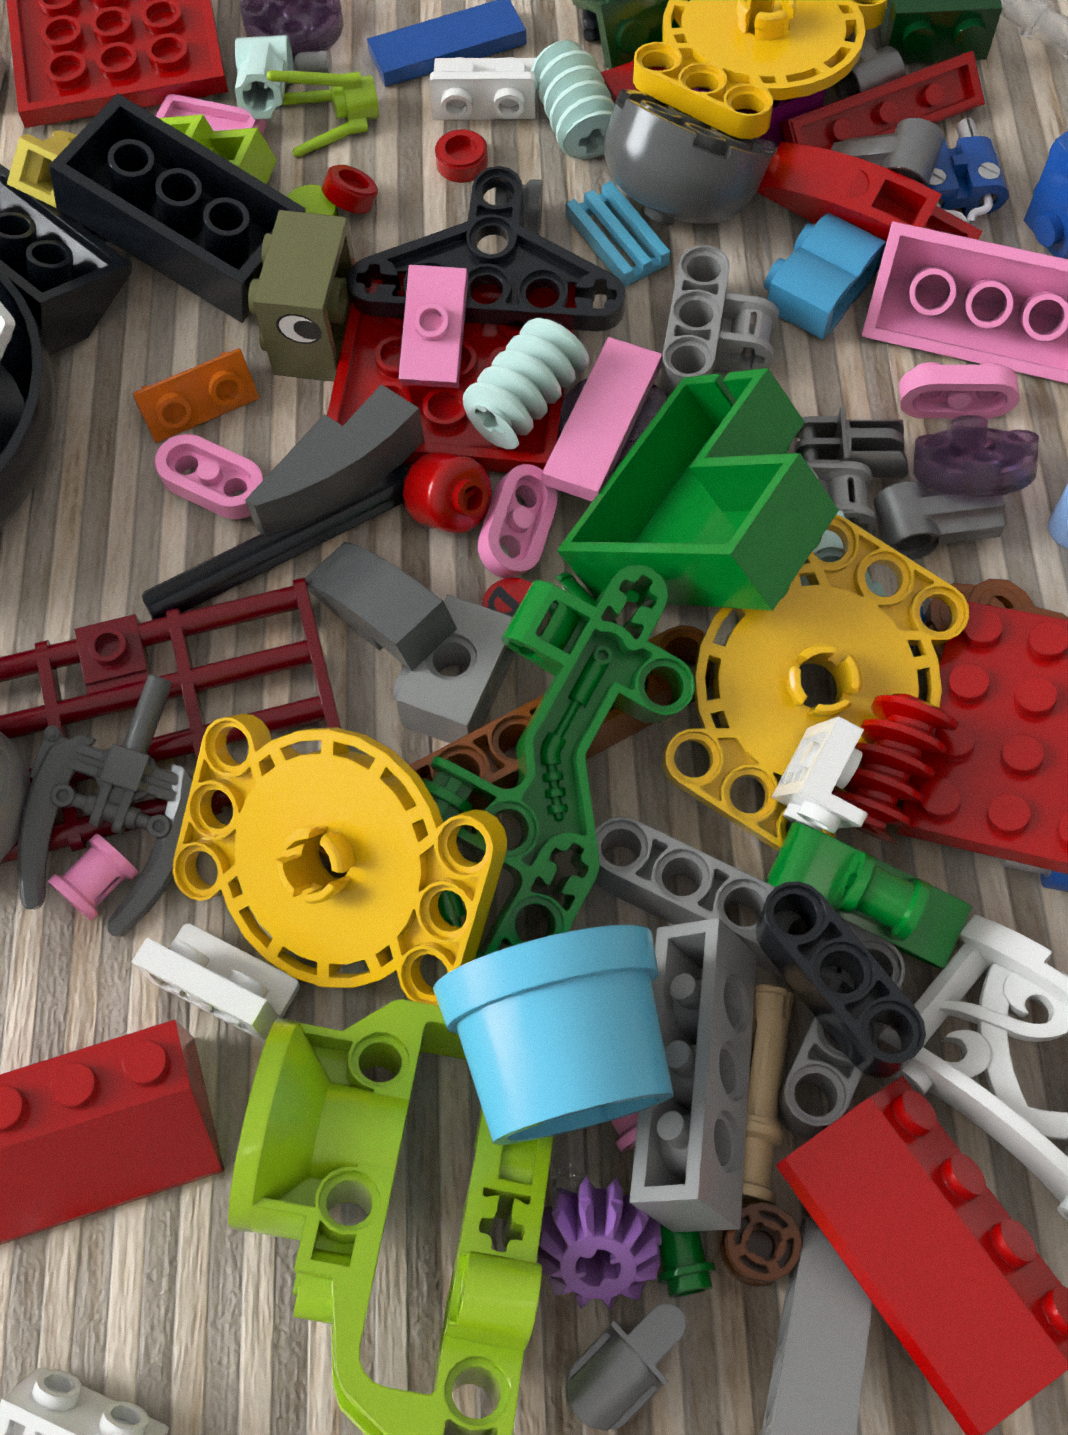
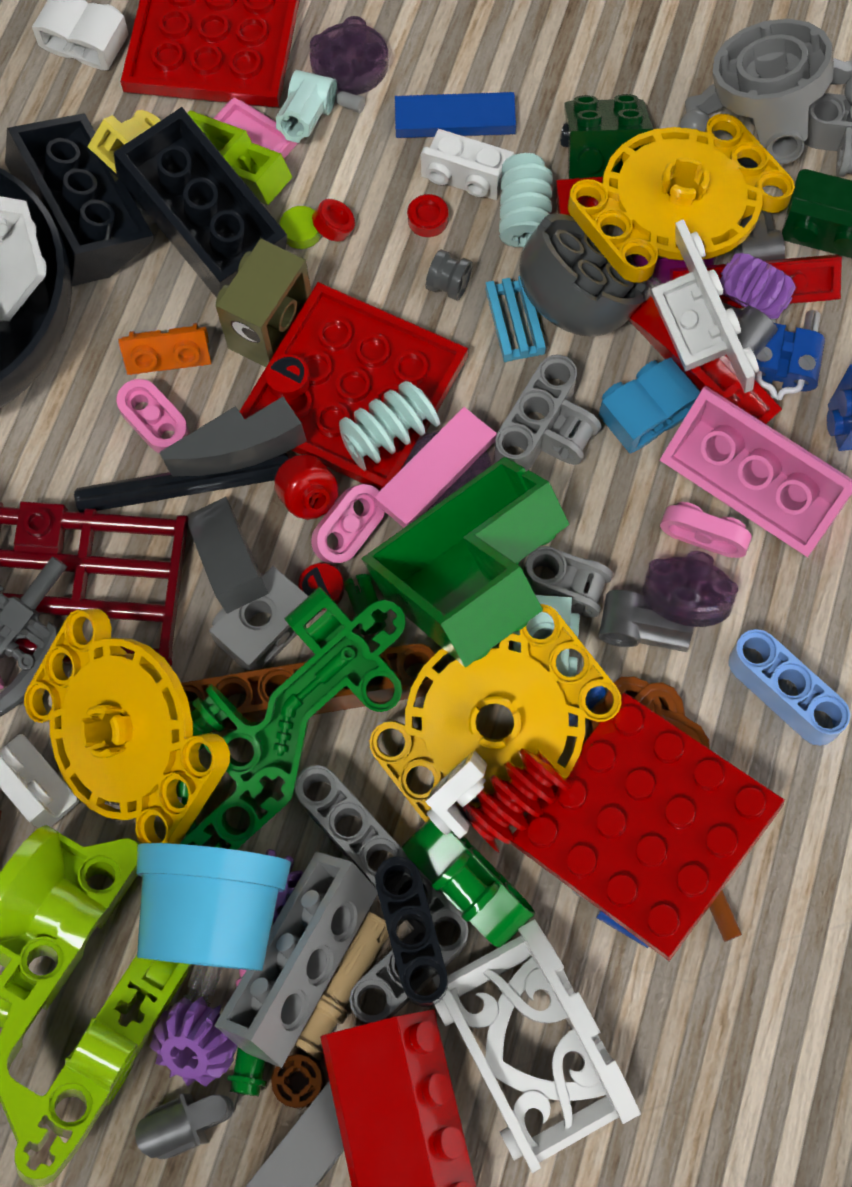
camera: 20 degrees right, 5 degrees up
lime plant [266,70,379,157] -> none
black beam [347,166,626,332] -> none
bright pink plate [398,265,469,388] -> none
flat silver arm [794,407,908,479] -> none
none -> red tile [265,354,310,400]
none -> white bracket [651,219,759,393]
none -> medium lavender gear [720,253,796,319]

